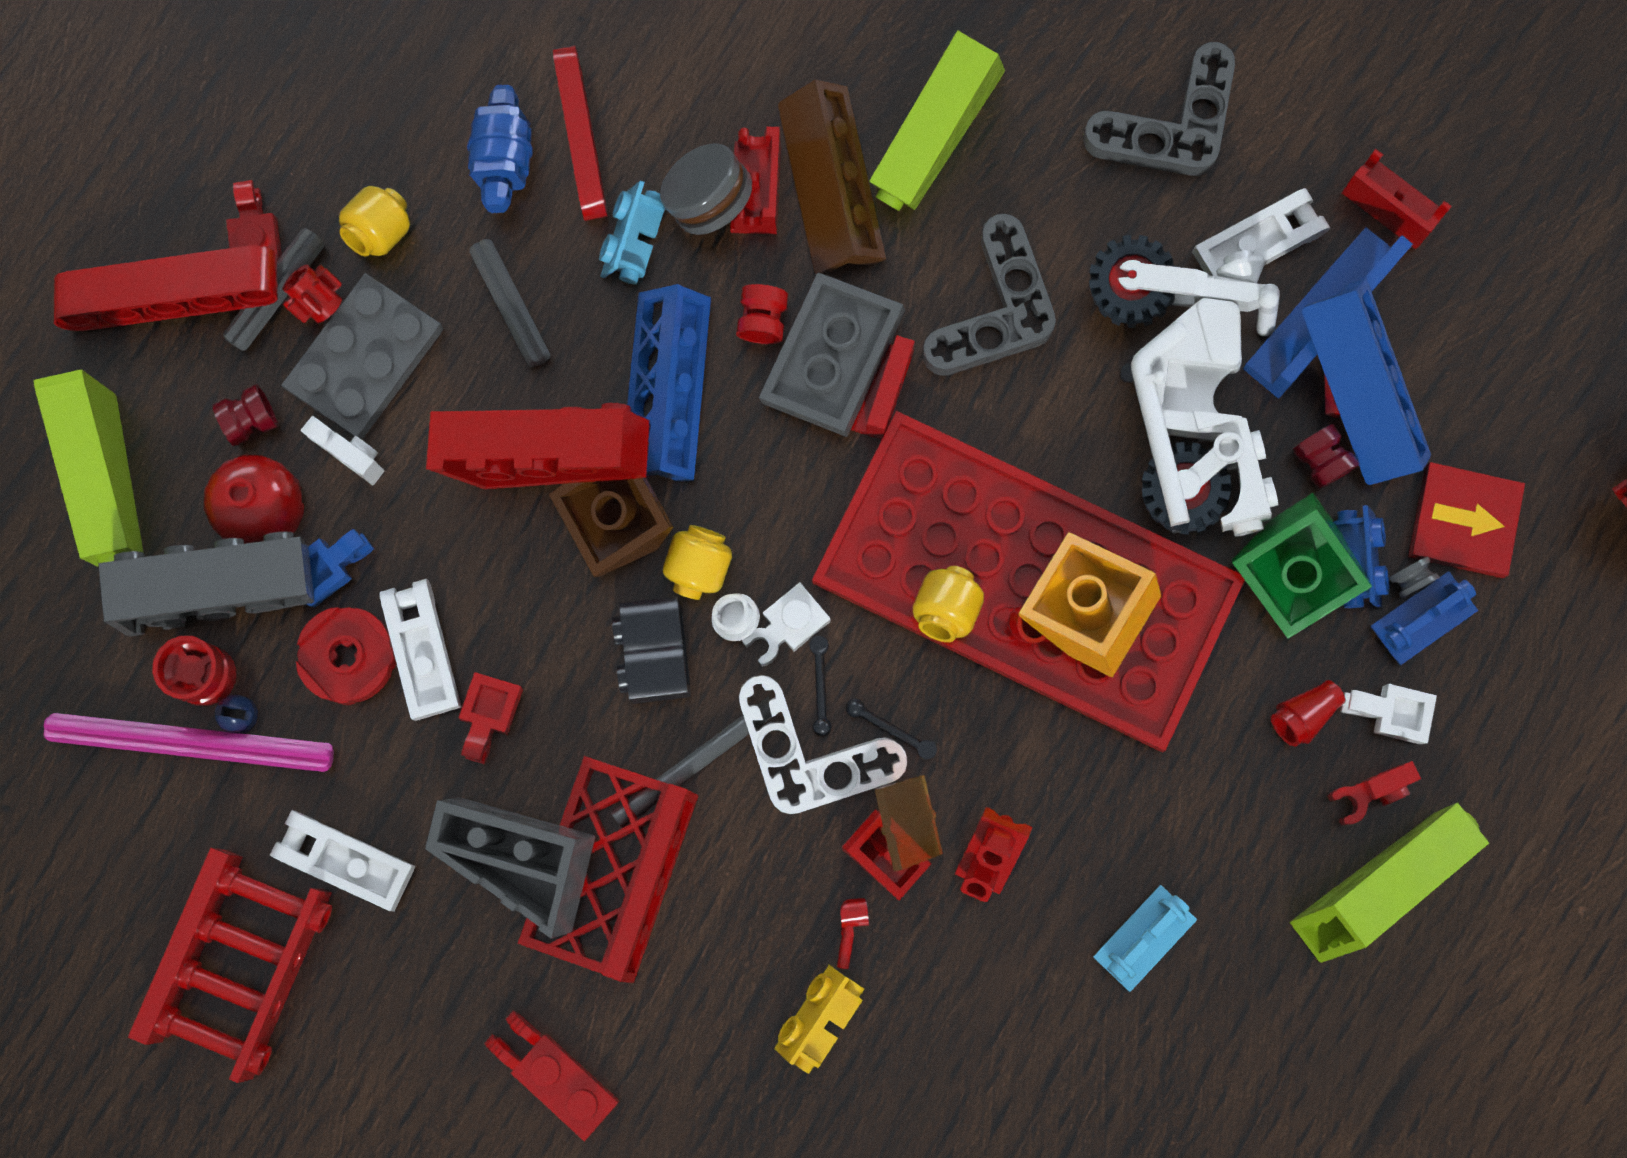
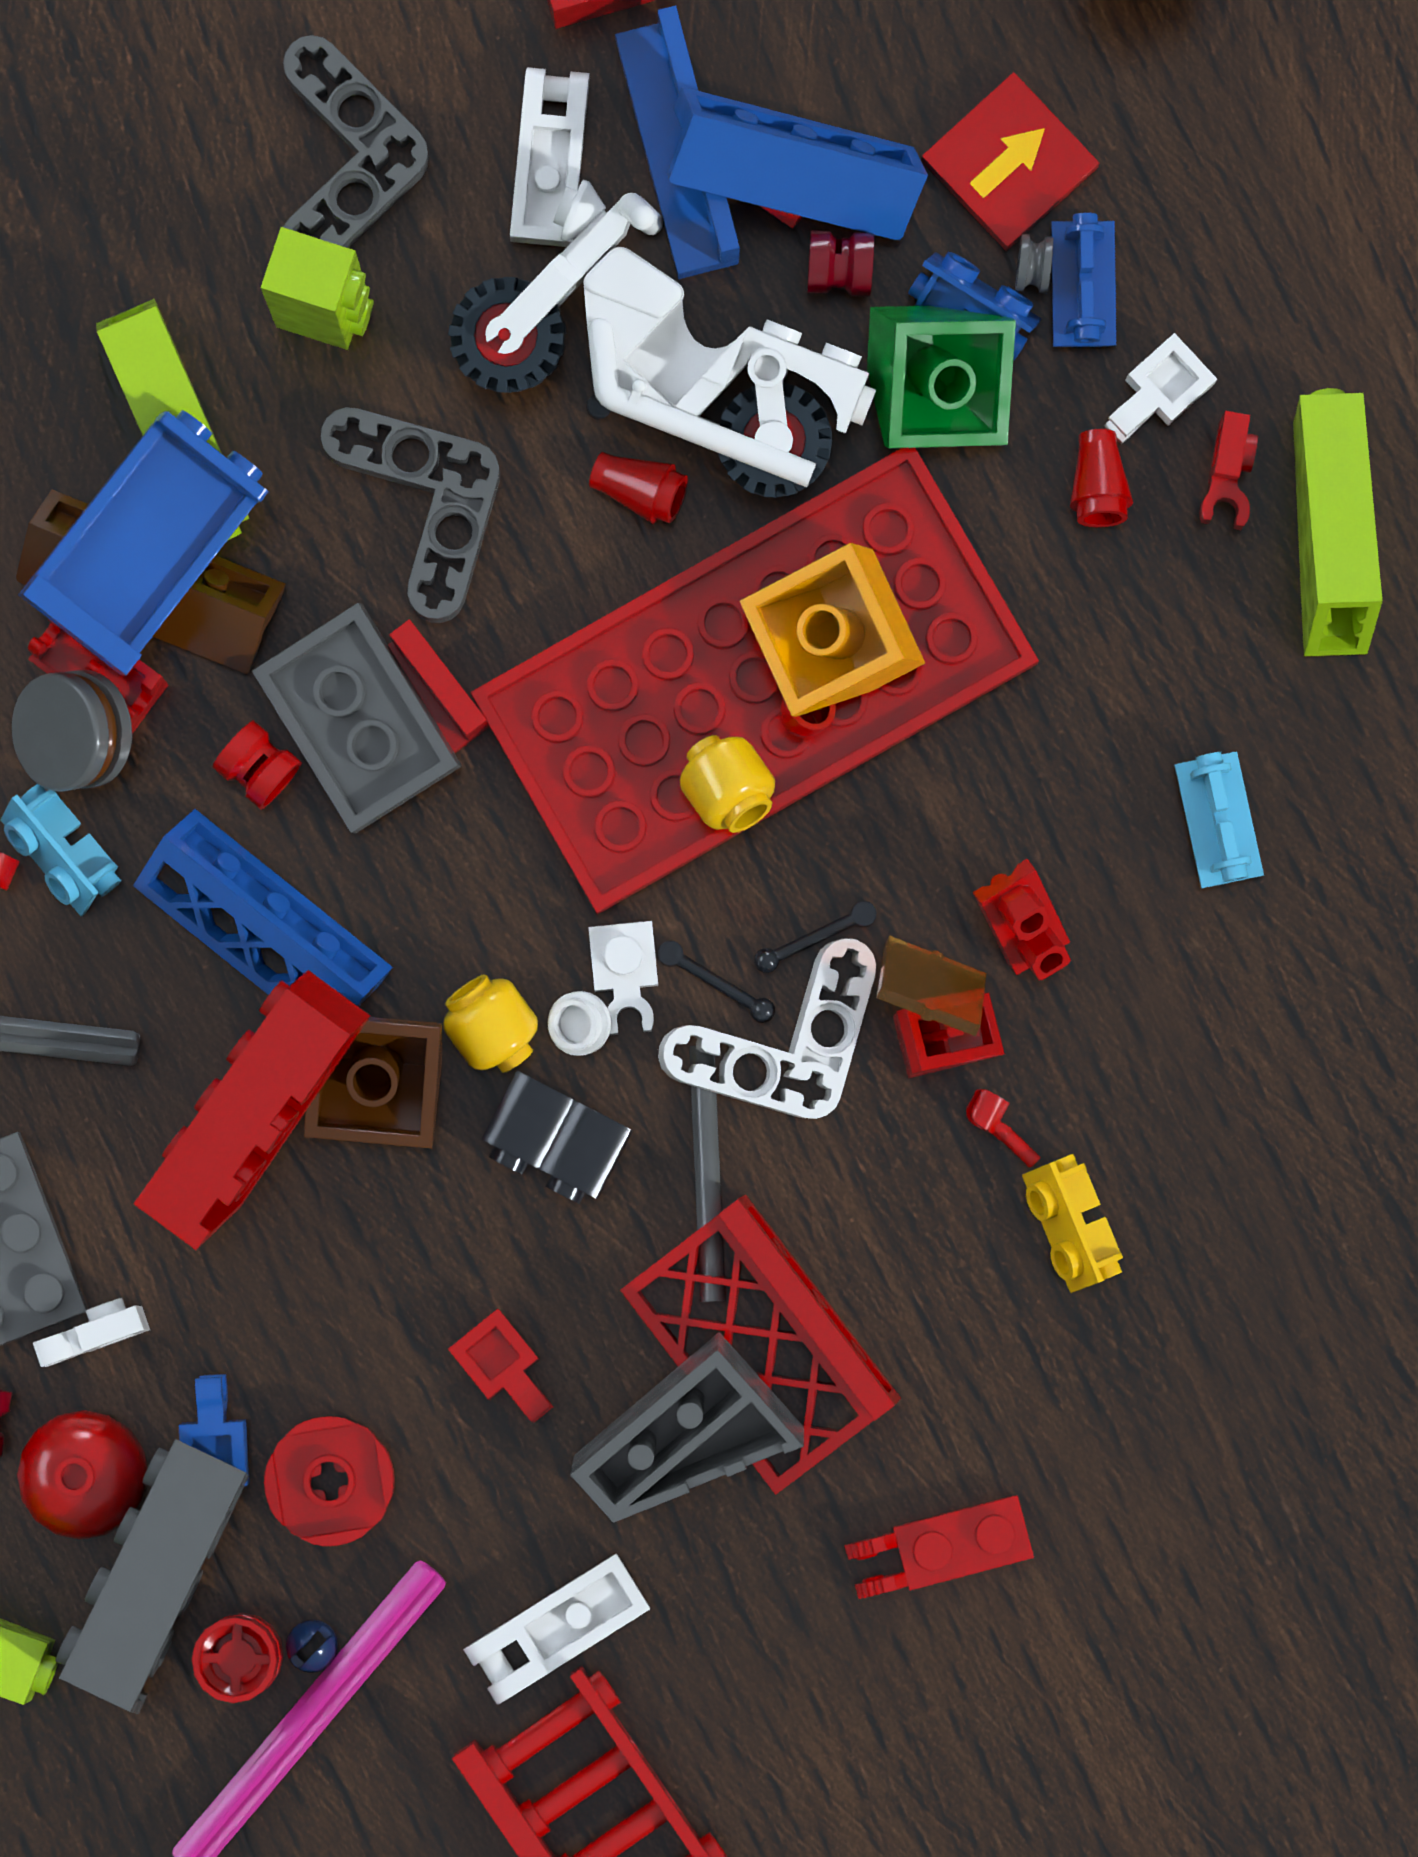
camera: 65 degrees left, 5 degrees up
white plate [380,579,462,721] -> none
none -> blue panel [18,410,268,675]
none -> lime brick [261,227,374,350]
none -> red cone [589,452,688,524]

